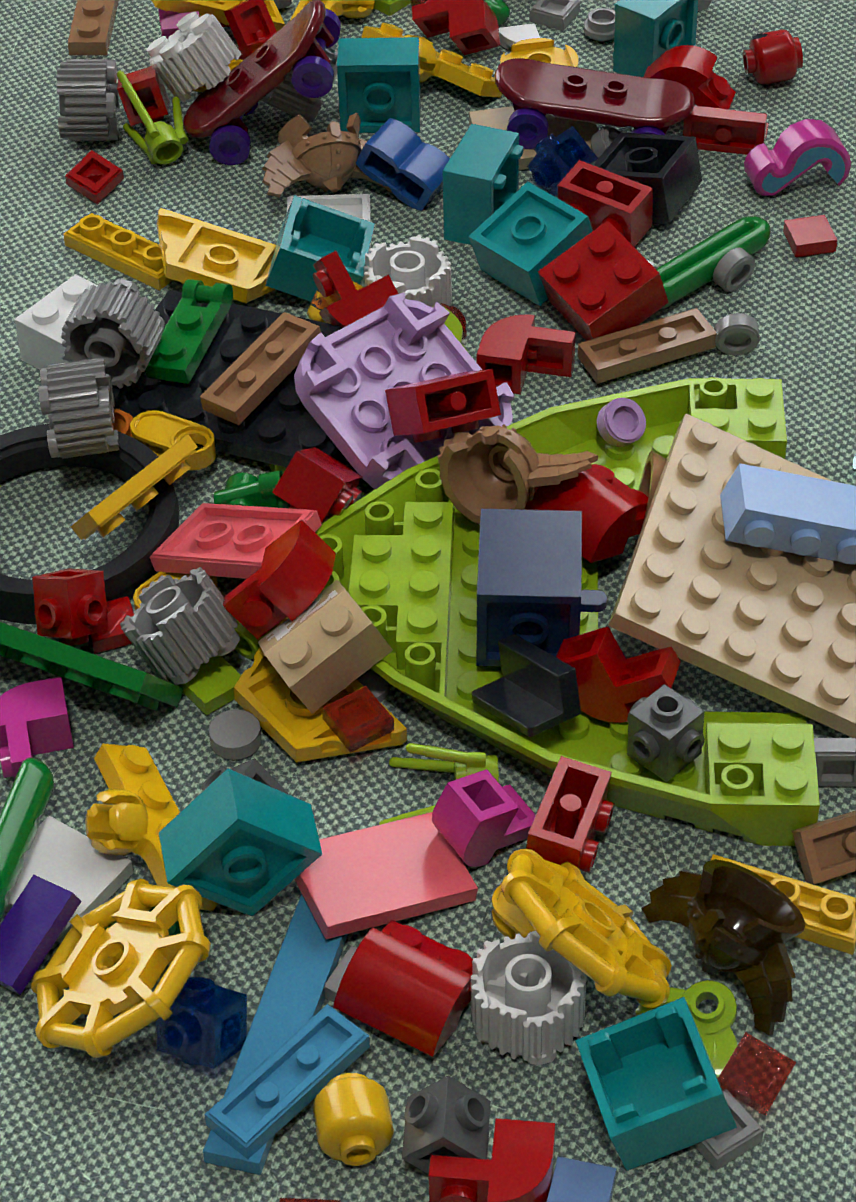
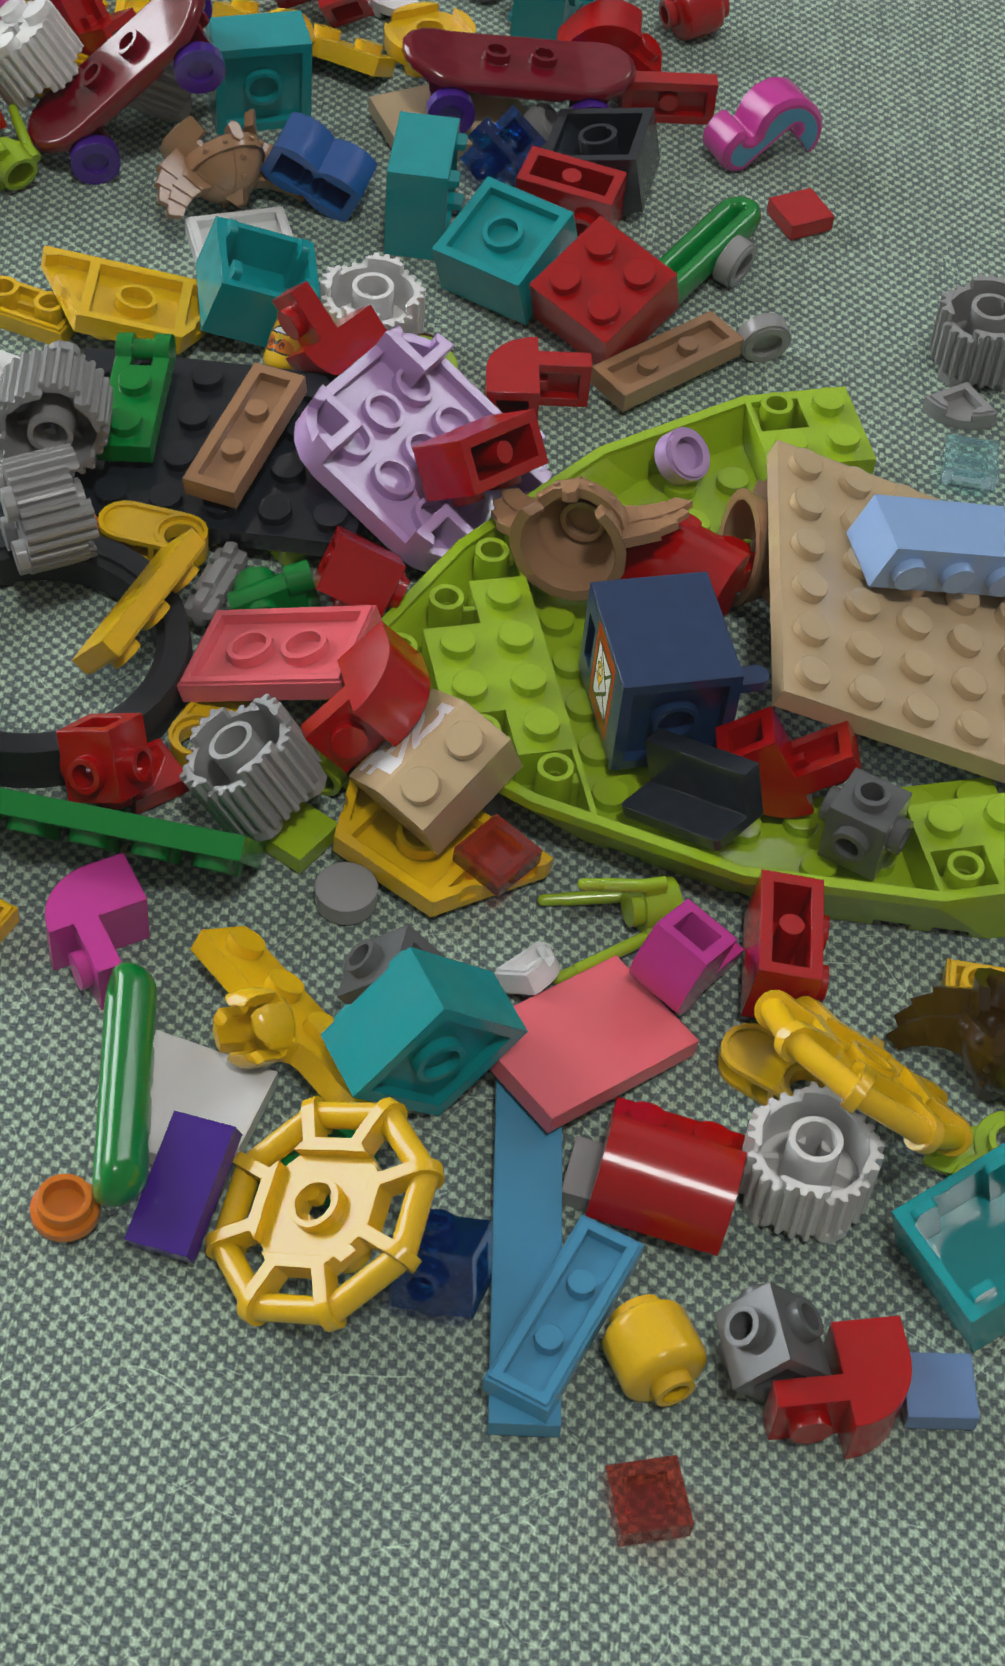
camera: 20 degrees left, 5 degrees up
none -> light grey axle [183,542,248,626]
none -> white tile [494,941,560,995]

